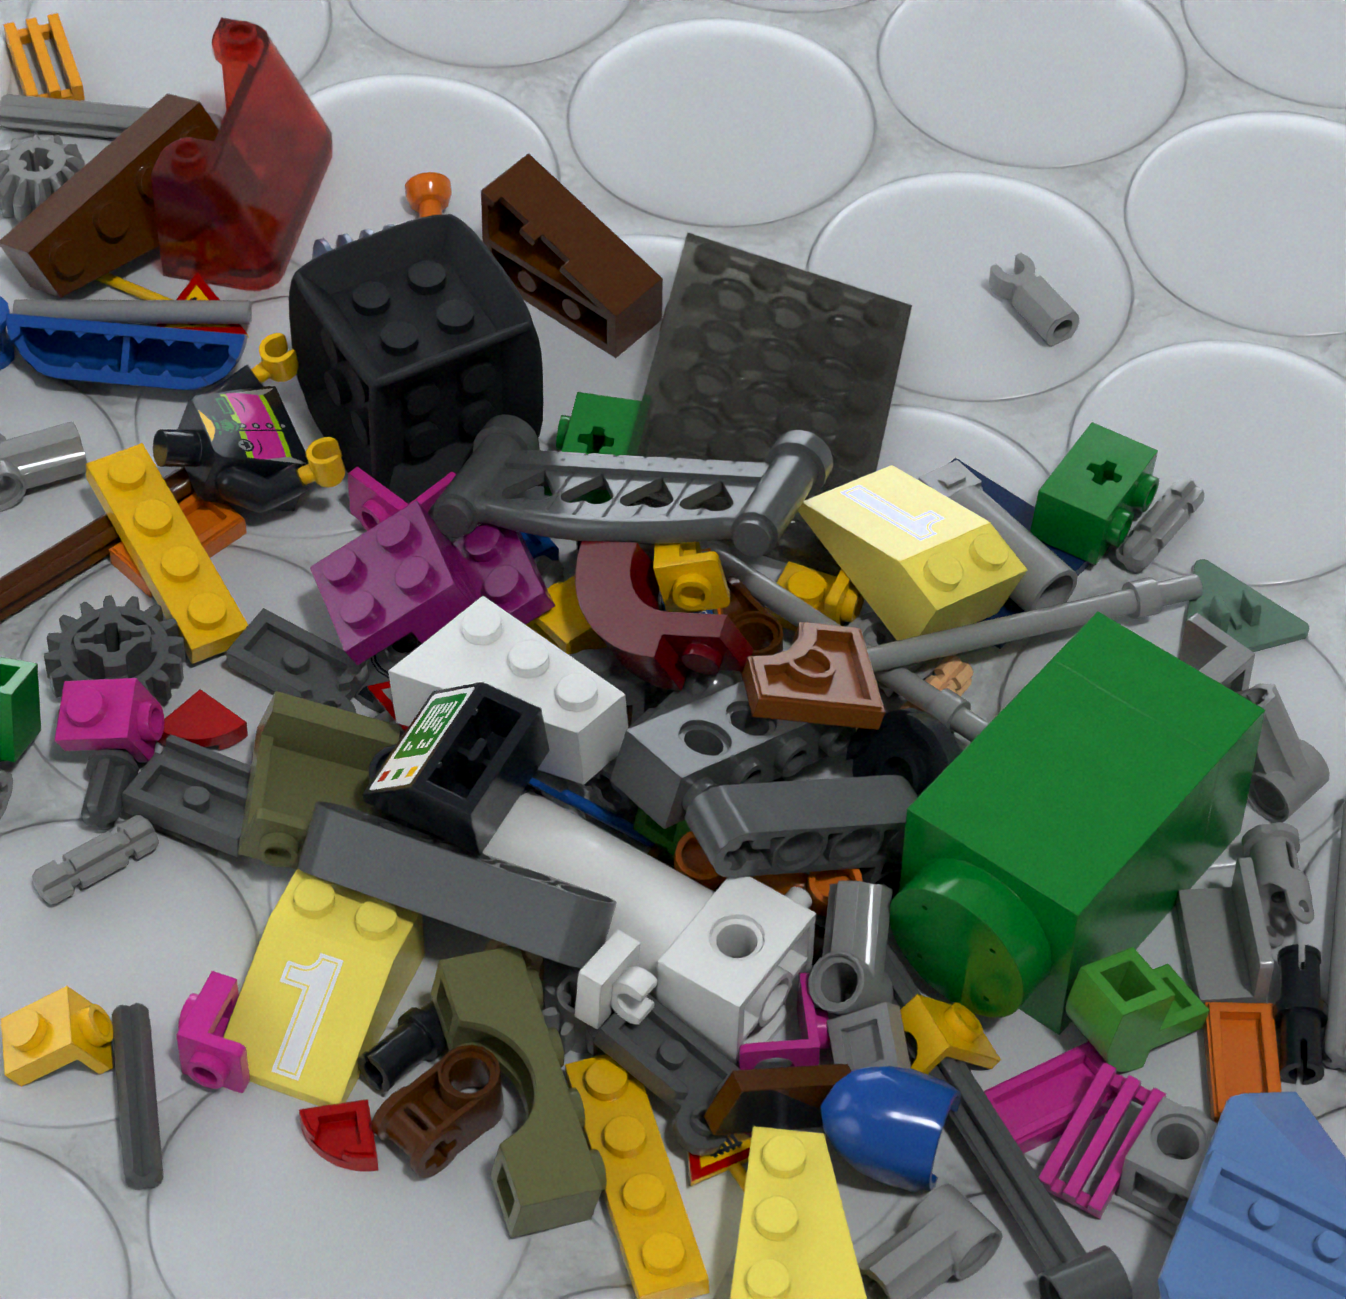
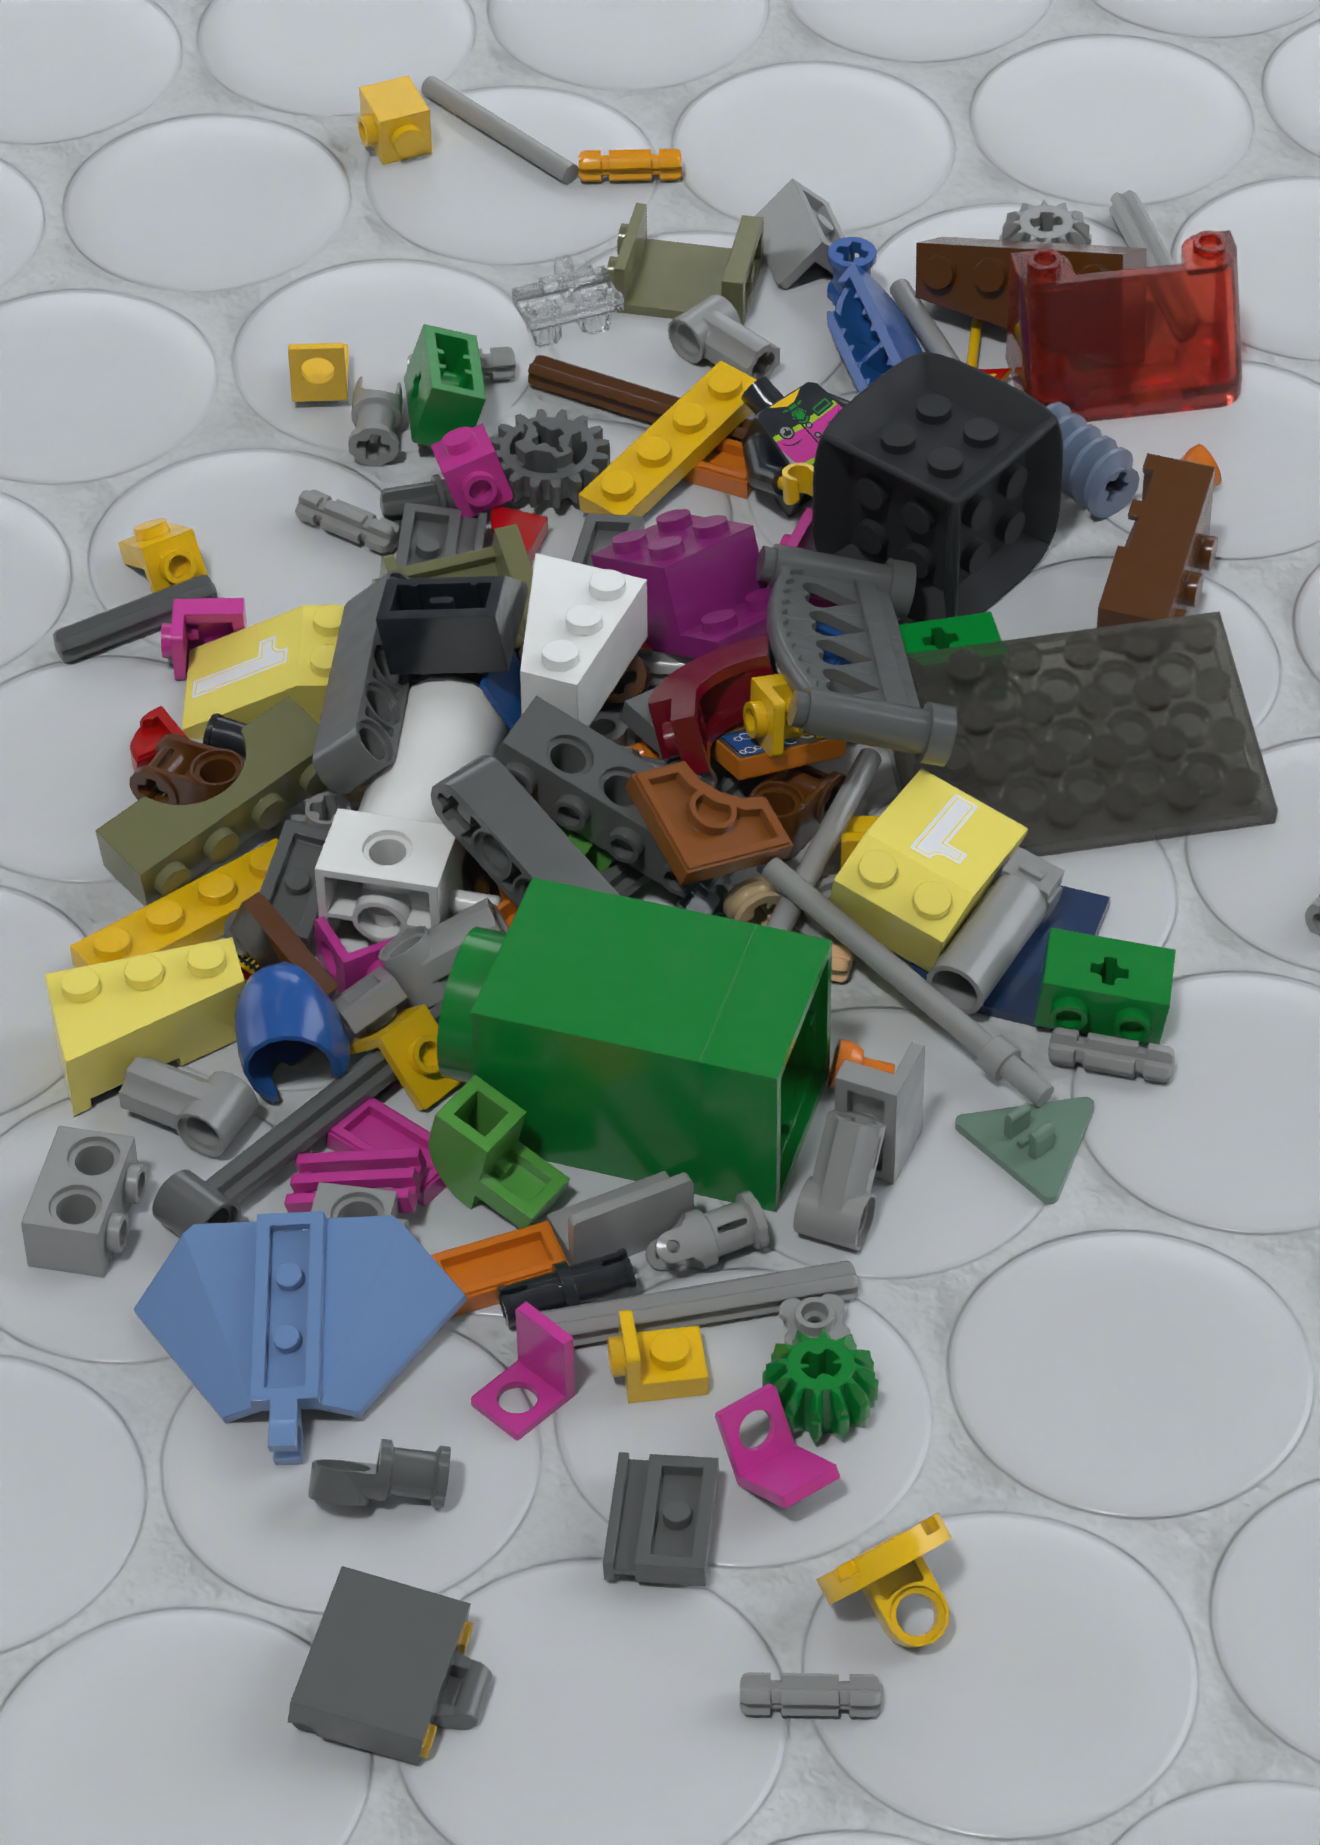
camera: 70 degrees right, 5 degrees down
light orange tile [3,13,85,101] -> none
white tile [574,929,657,1030] -> none

